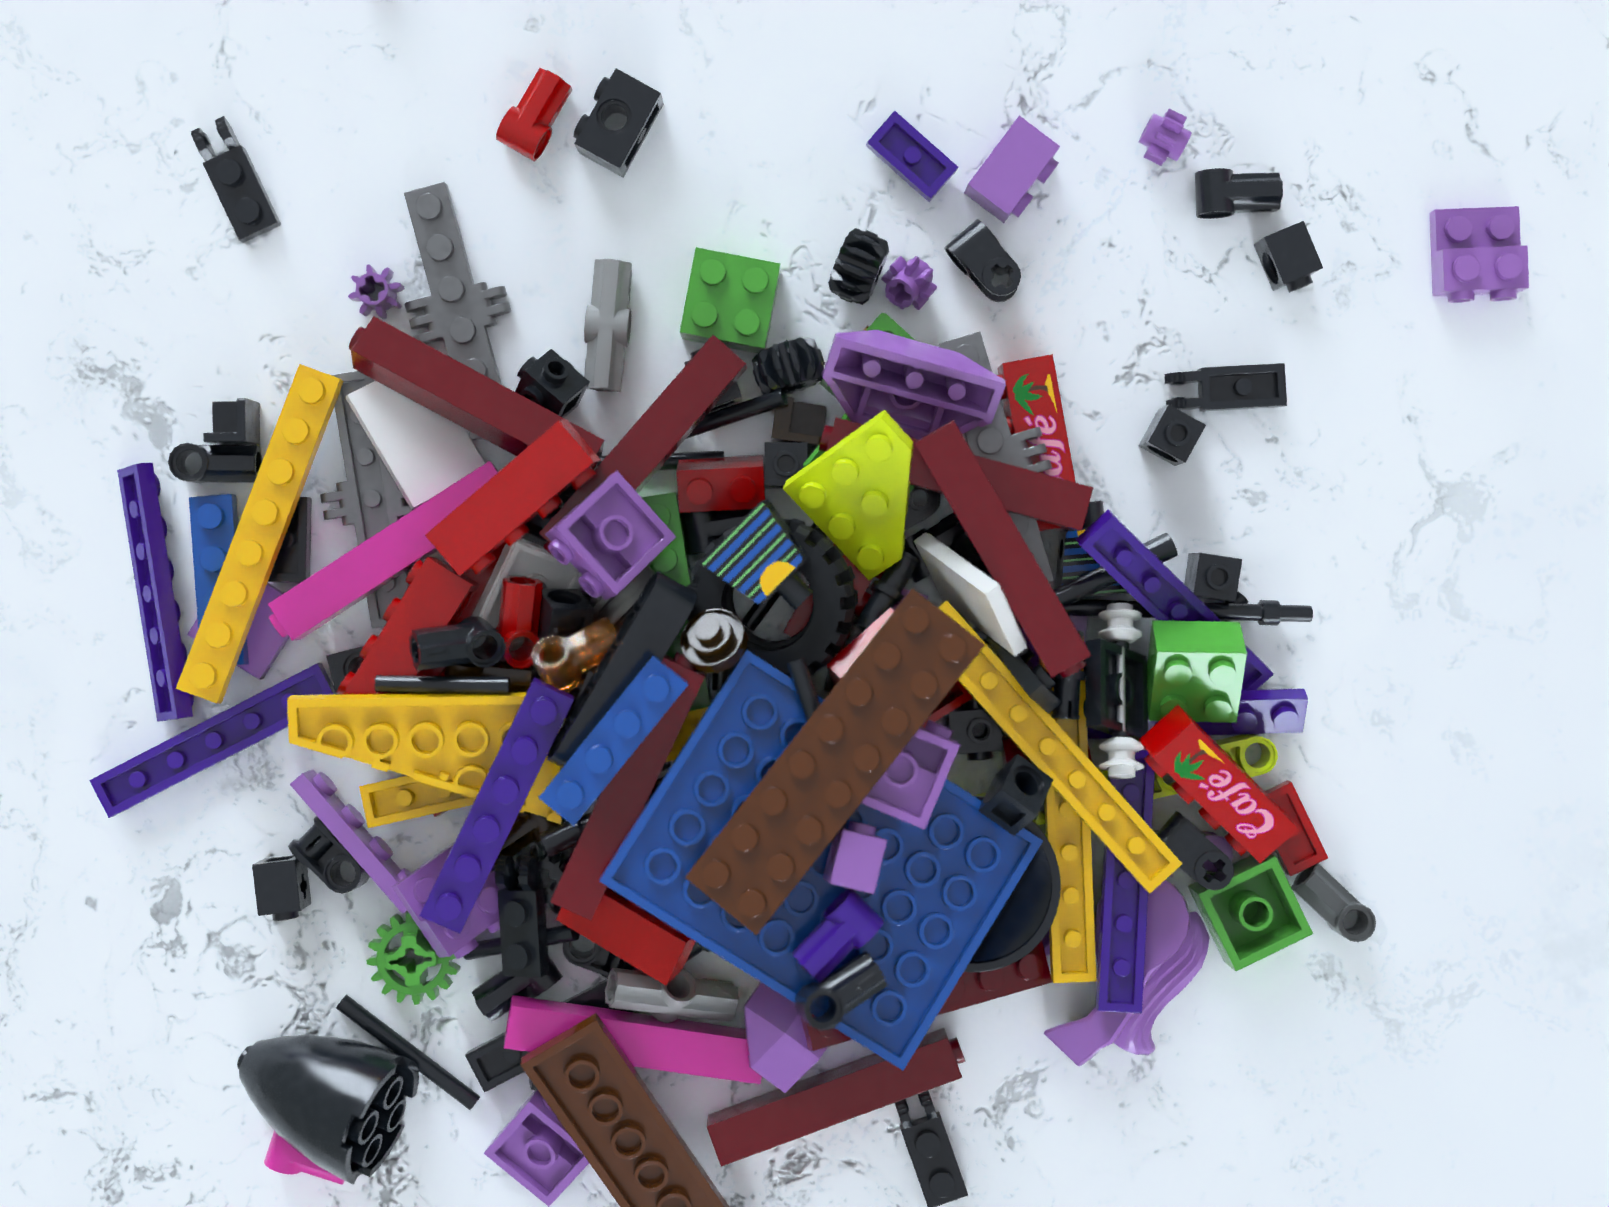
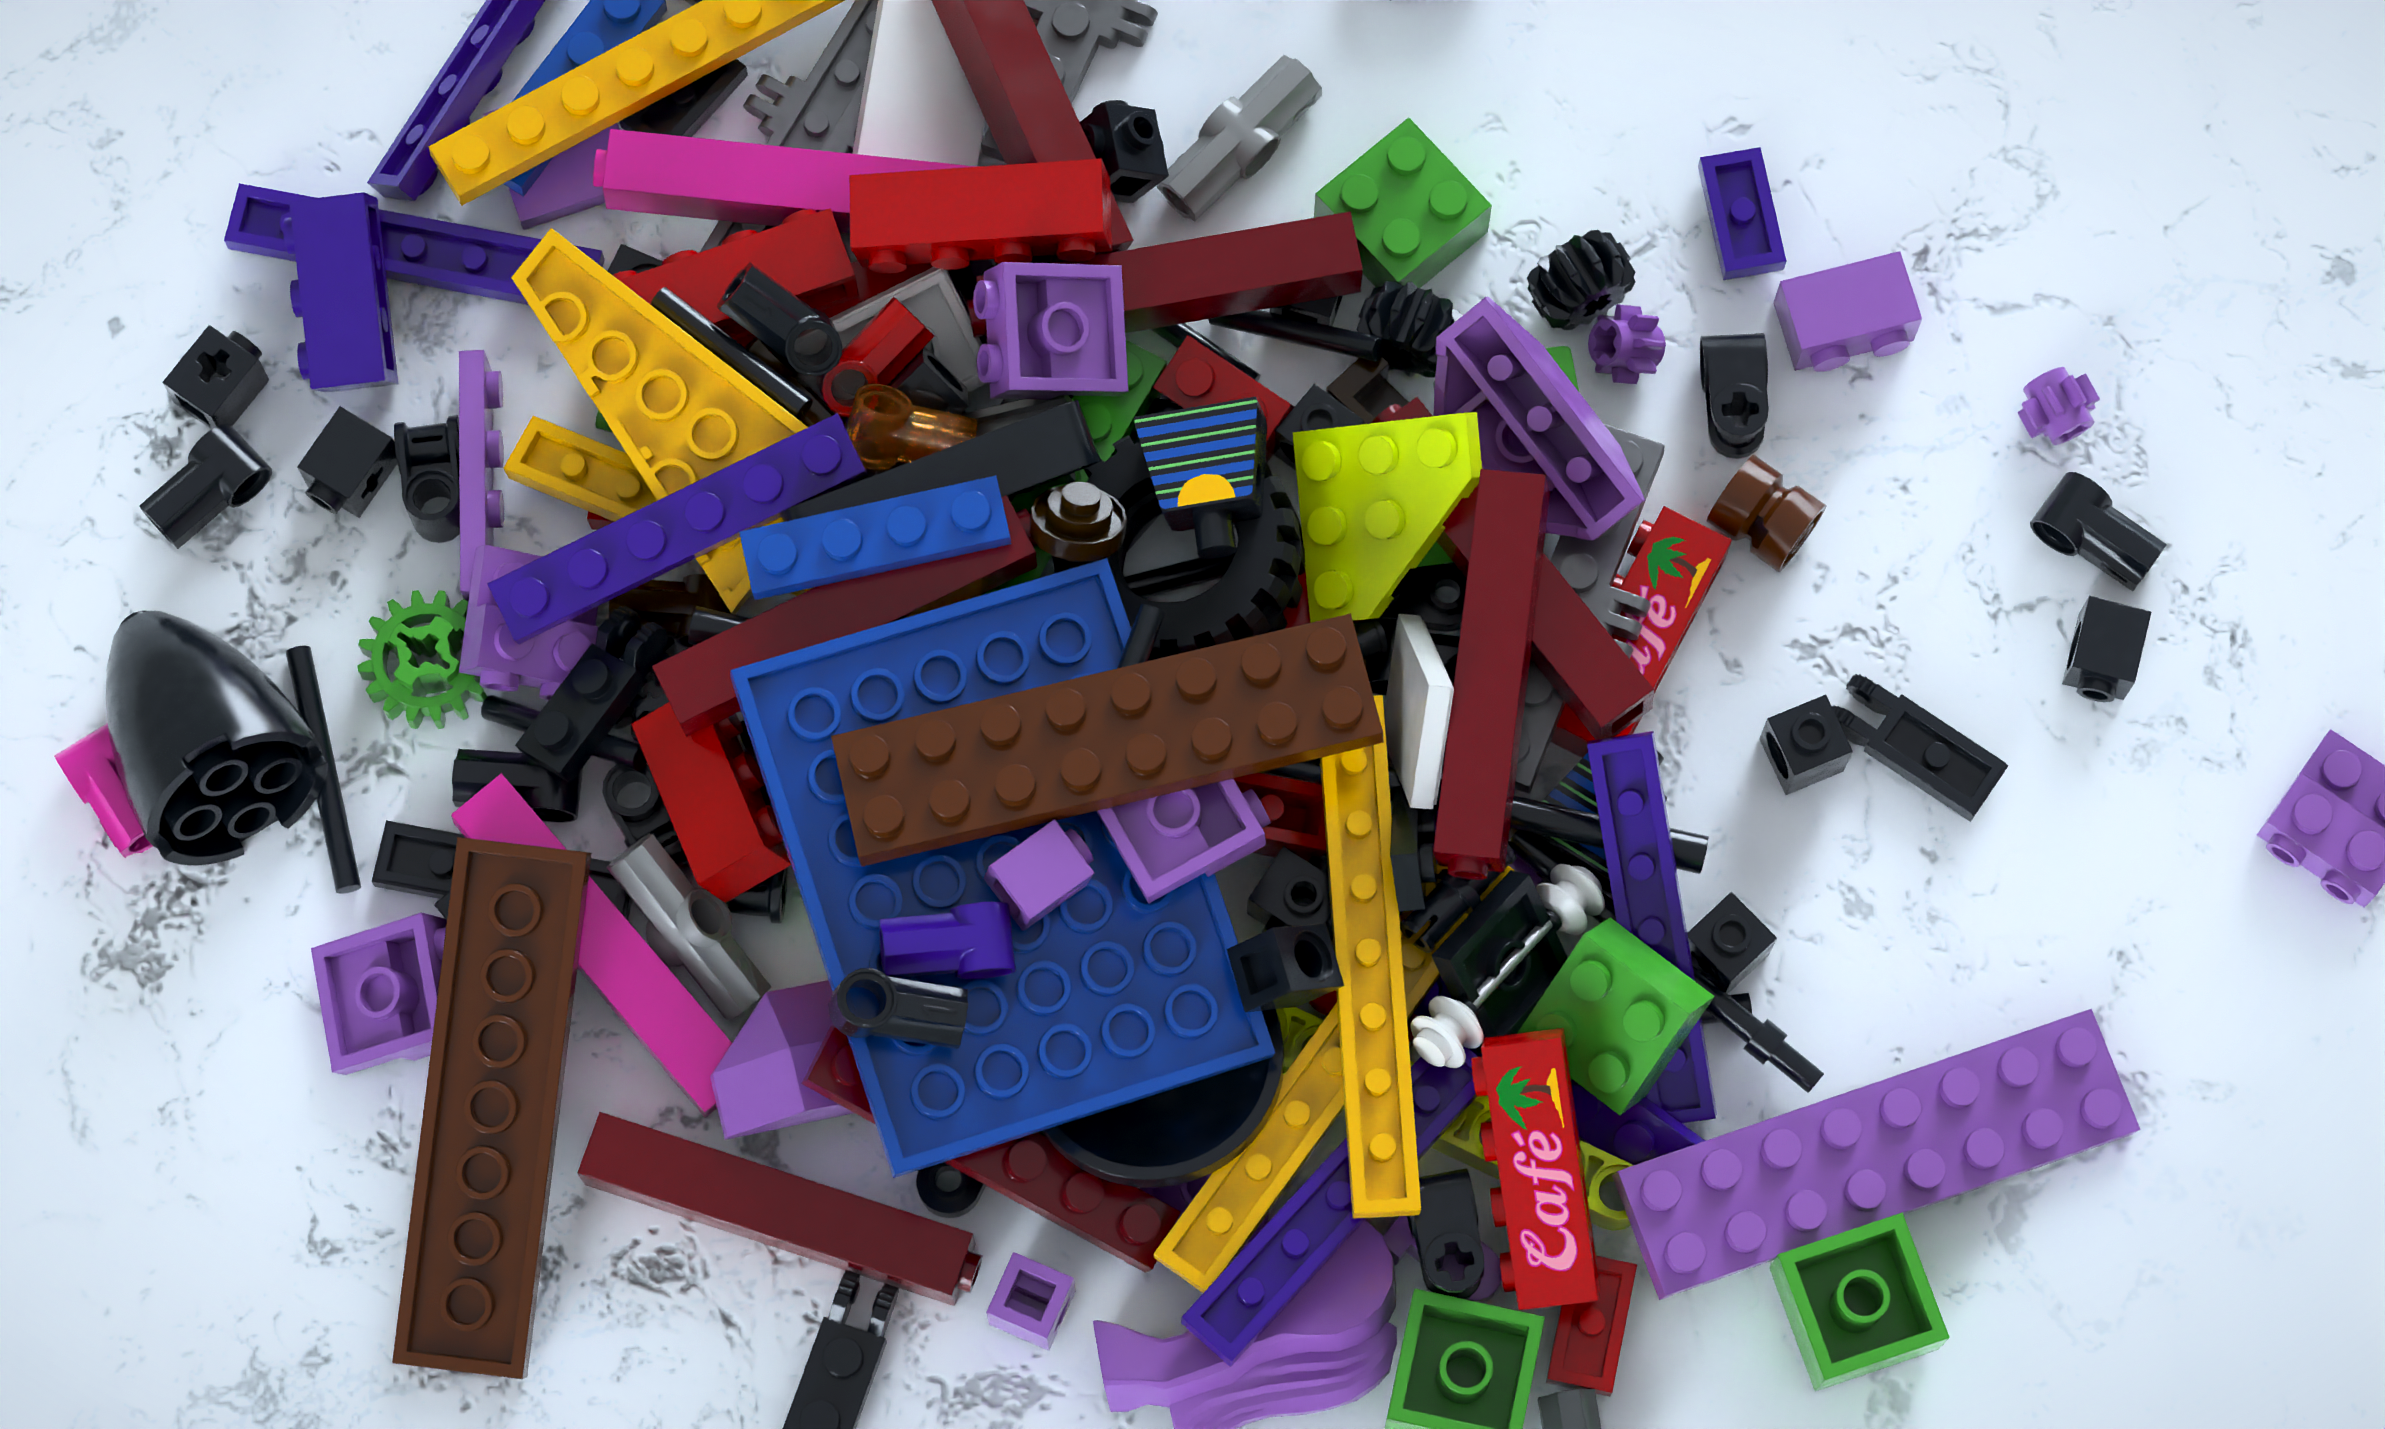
camera: 40 degrees right, 15 degrees down
none -> black piece [139,423,272,549]
none -> black brick [162,325,269,429]
none -> dark purple brick [283,192,399,393]
none -> medium lavender brick [986,1252,1076,1351]
none -> medium lavender plate [1612,1008,2141,1300]
none -> reddish brown wheel [1706,455,1827,572]
none -> bright green brick [1769,1212,1950,1392]

